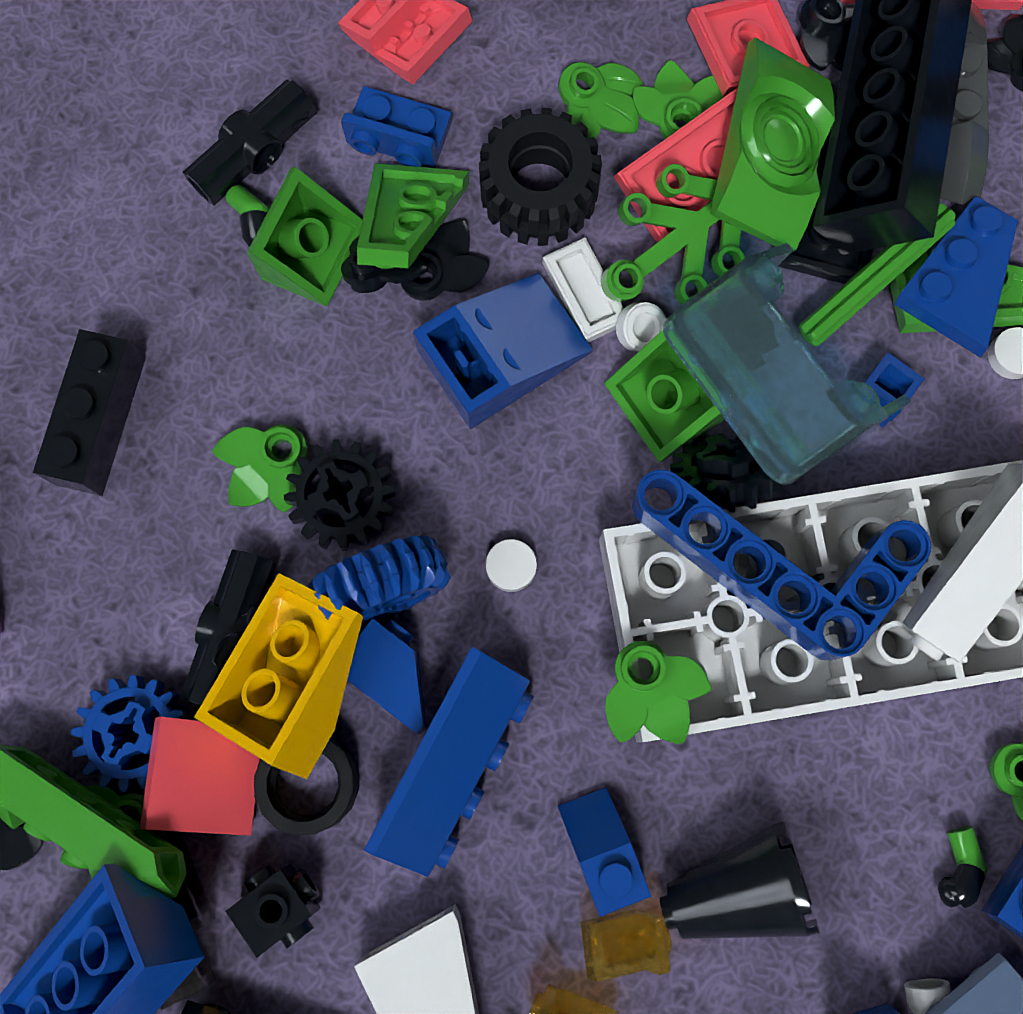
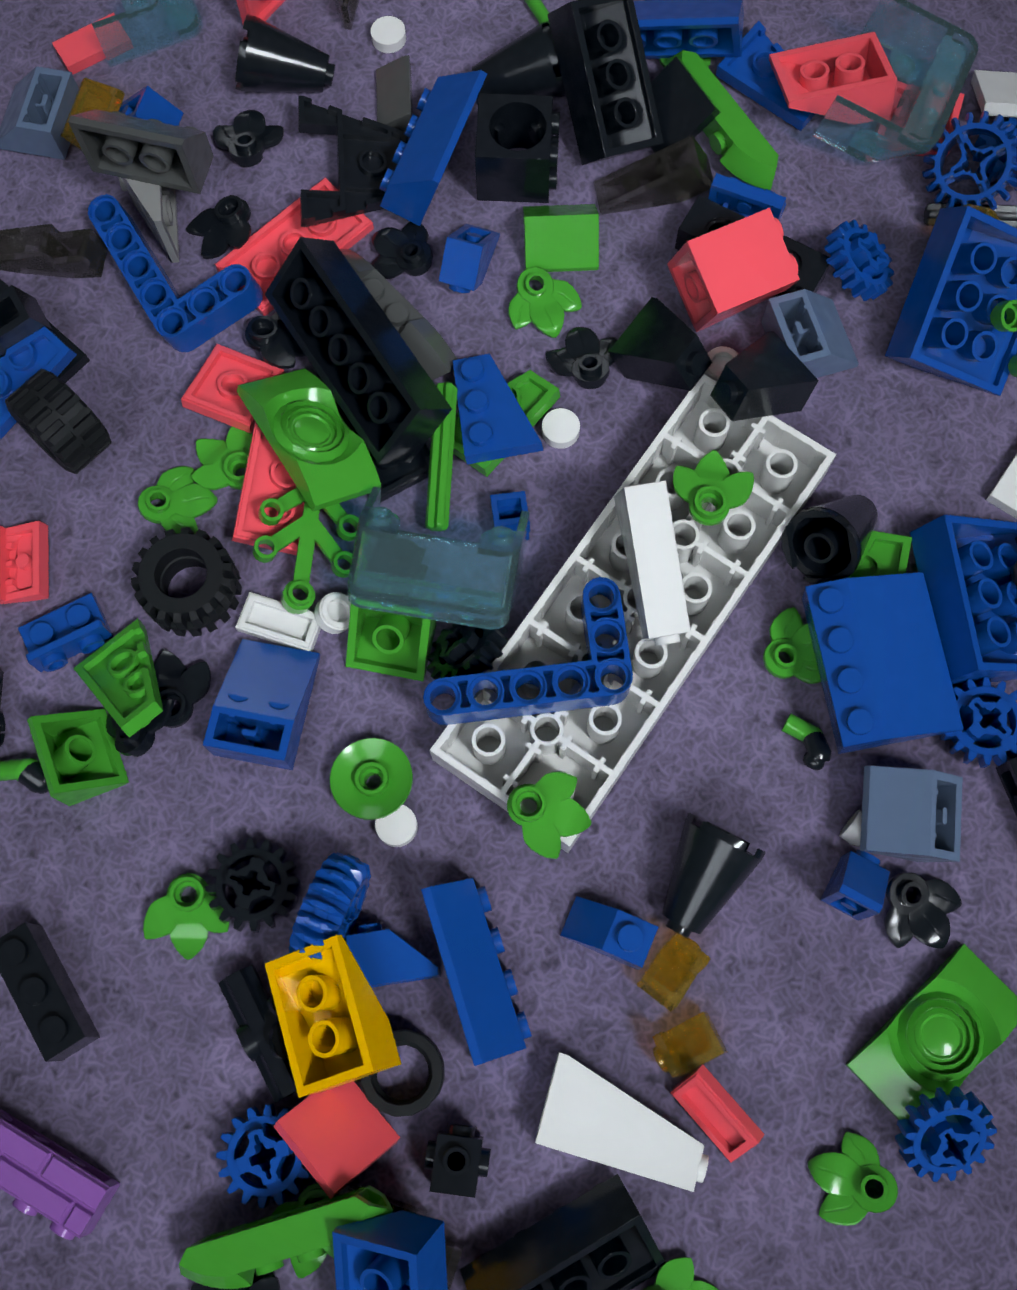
camera: 45 degrees left, 5 degrees down
none -> bright green dish [330,738,413,820]

